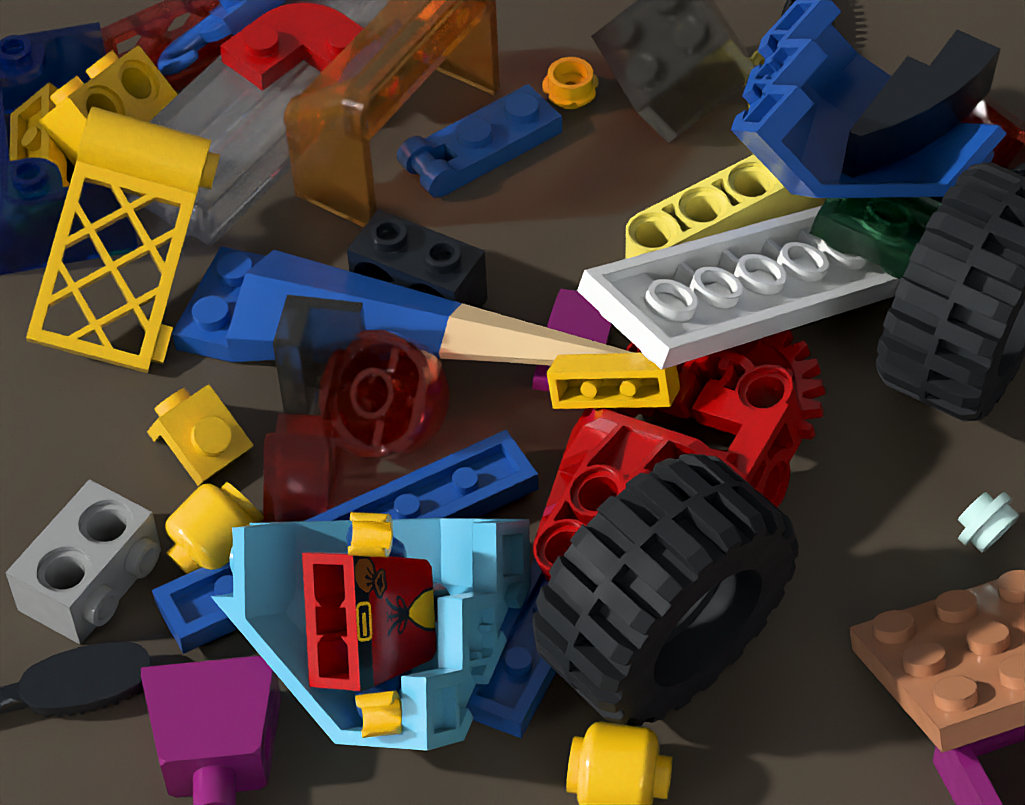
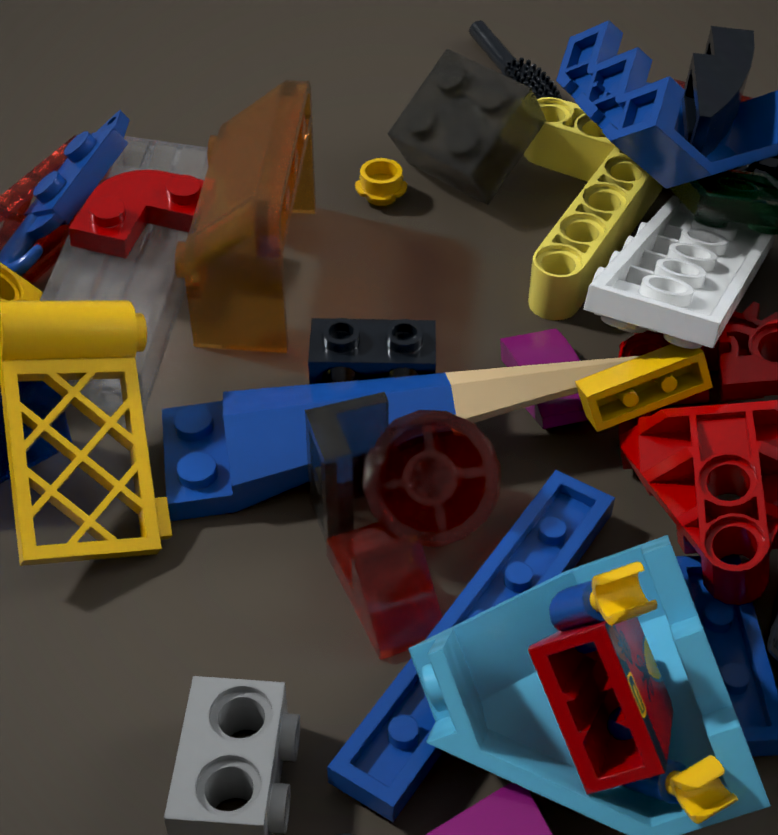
camera: 30 degrees left, 5 degrees down
yellow bracket [147,384,254,486] -> none
yellow head [165,482,264,574] -> none
blue plate [396,84,562,198] -> none

